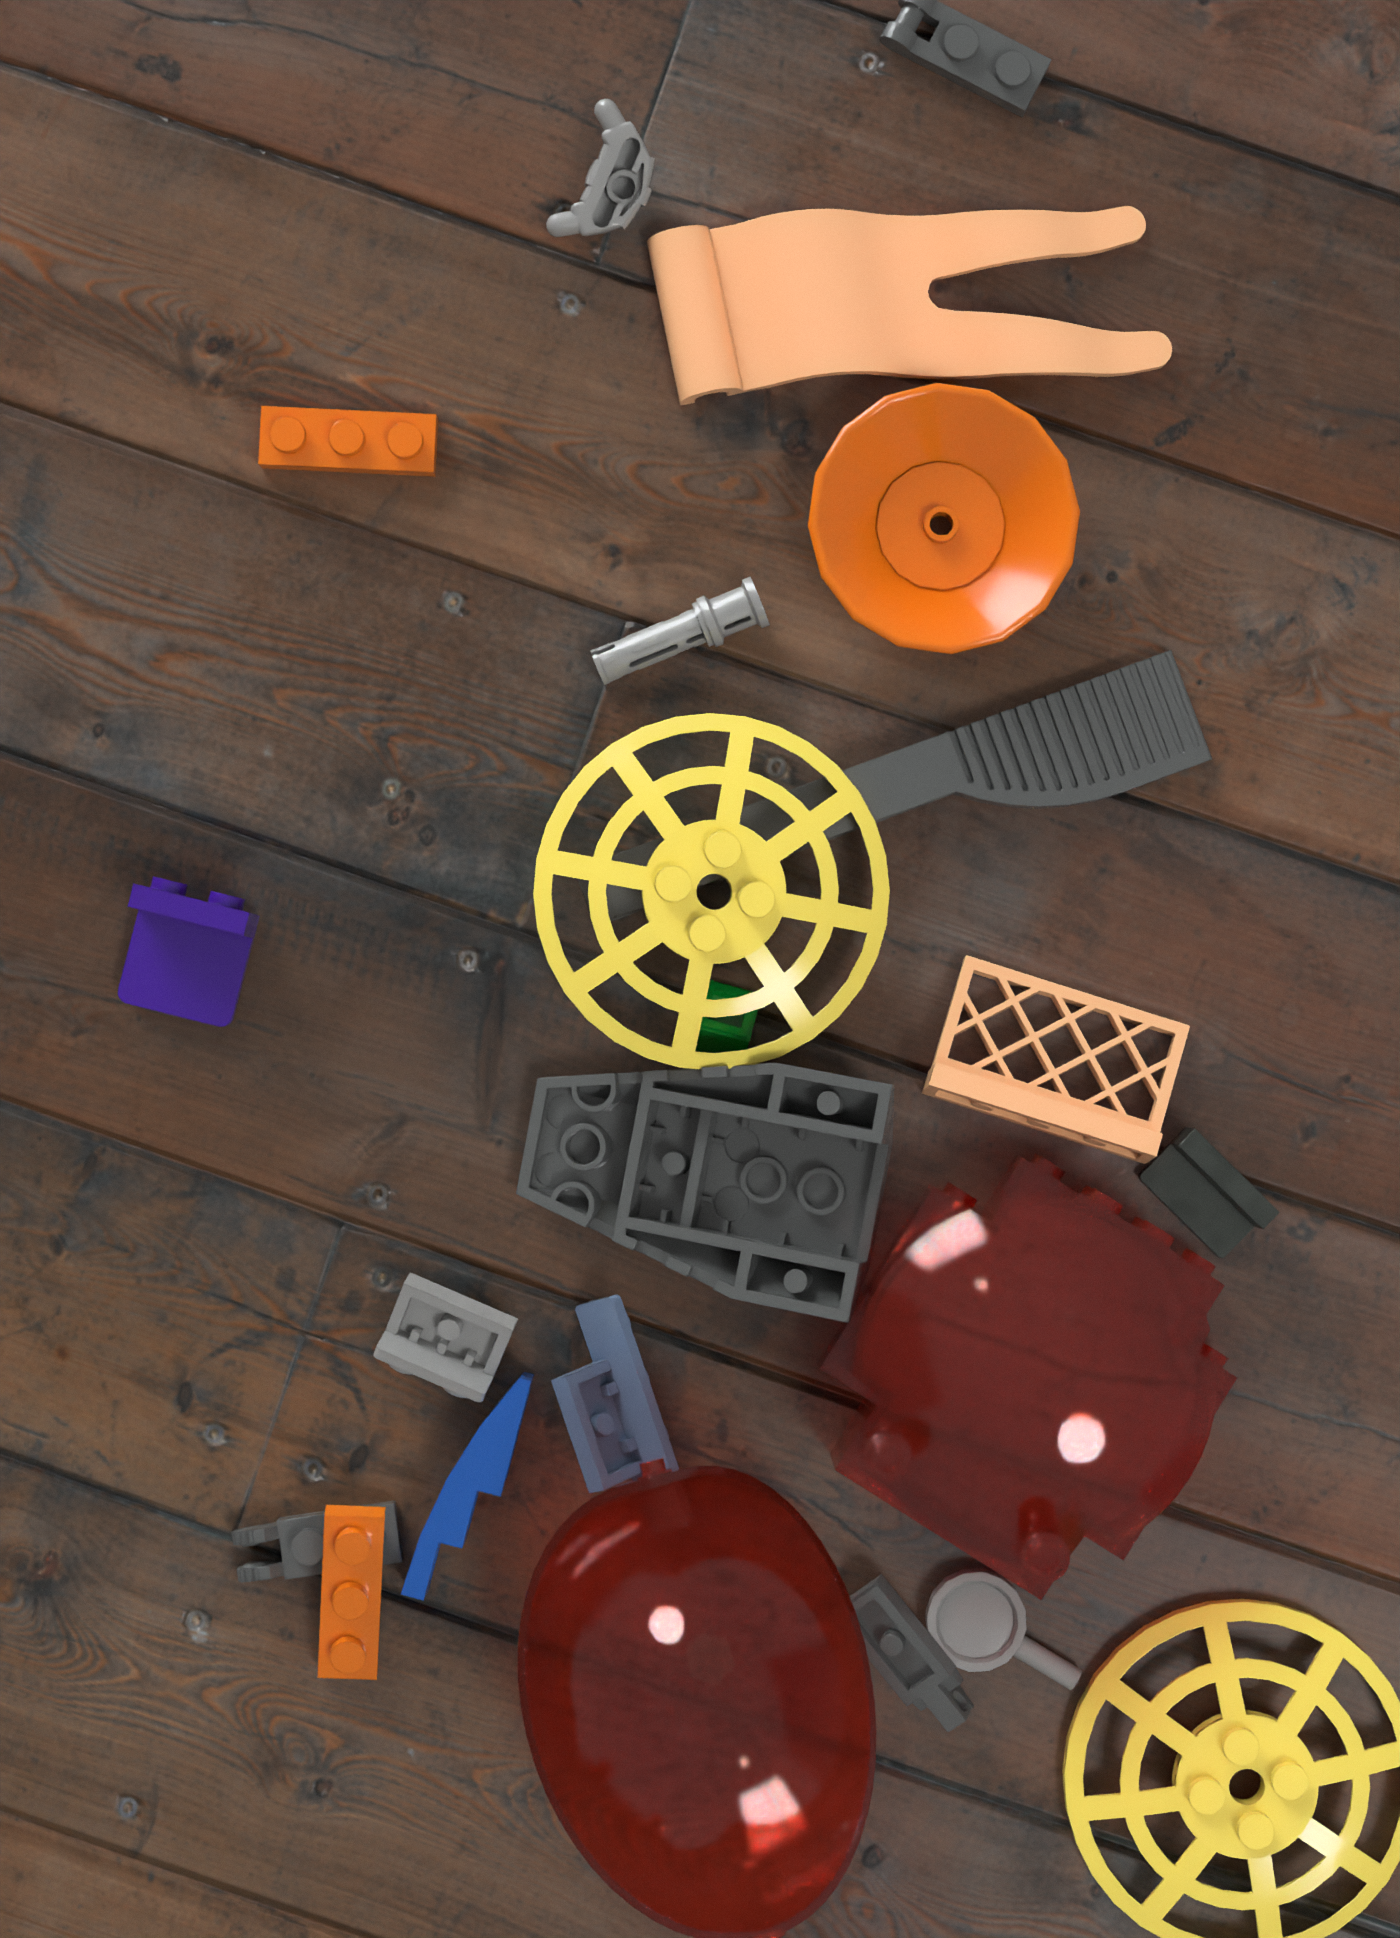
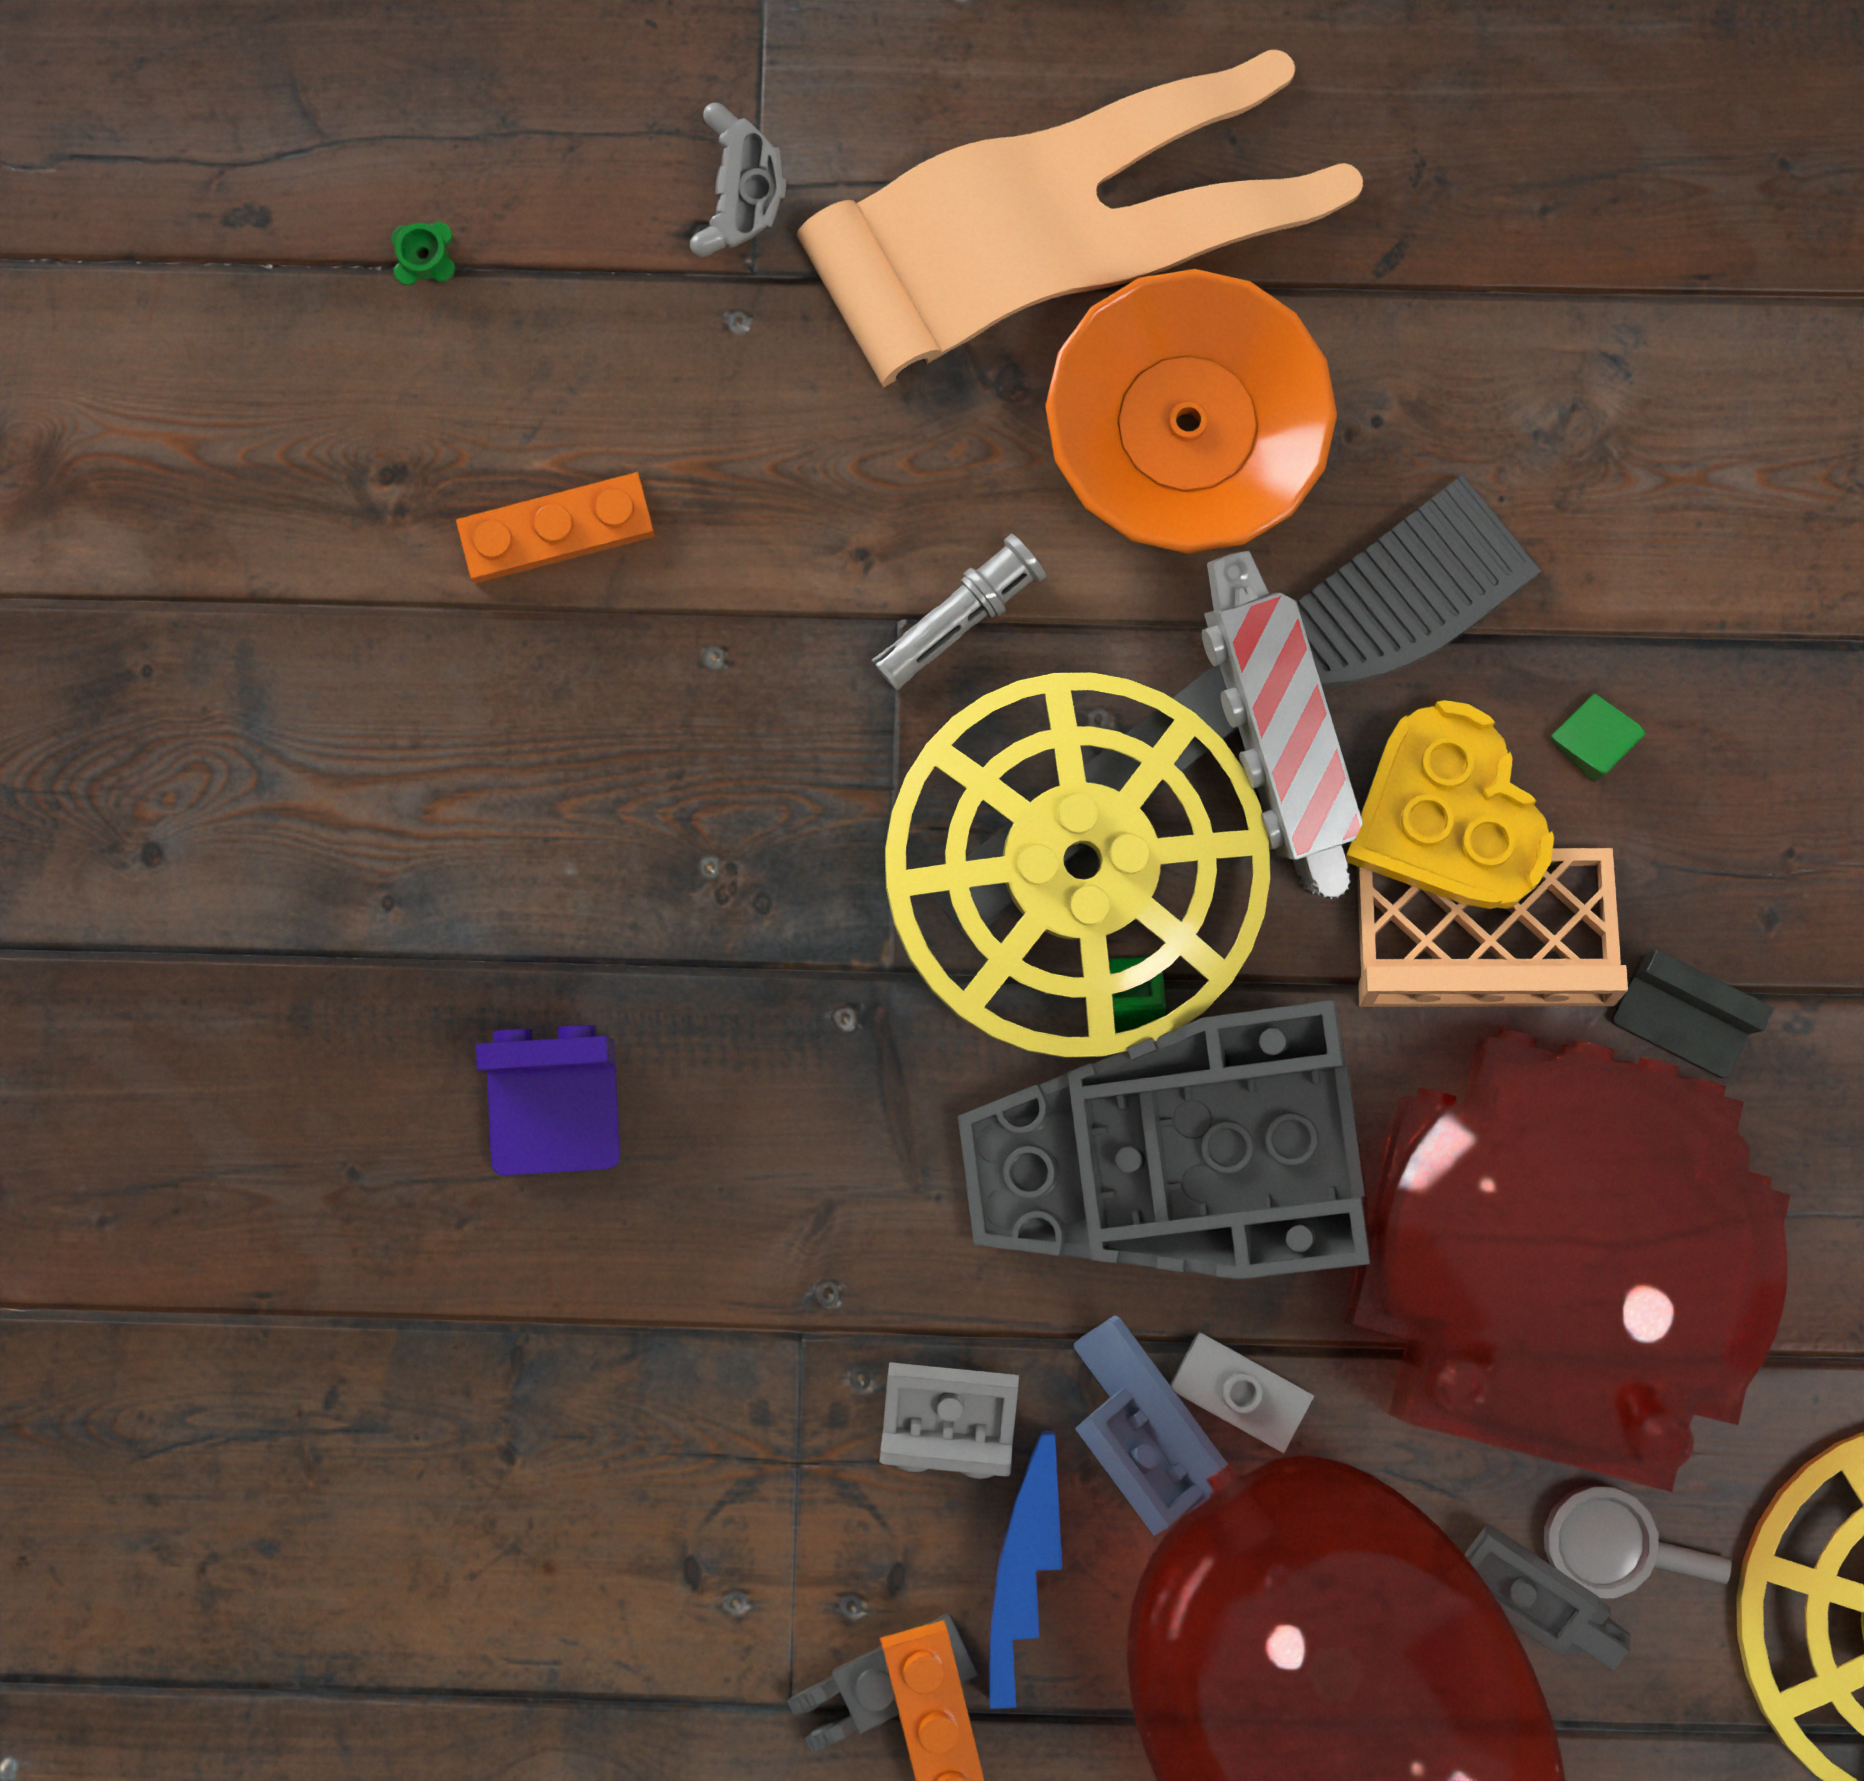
camera: 15 degrees left, 5 degrees down
none -> green plate [391,222,456,286]
none -> light grey plate [1170,1331,1314,1453]
none -> light grey hinge [1202,551,1363,899]
none -> yellow plate [1345,700,1554,909]
none -> green slope [1549,693,1647,782]

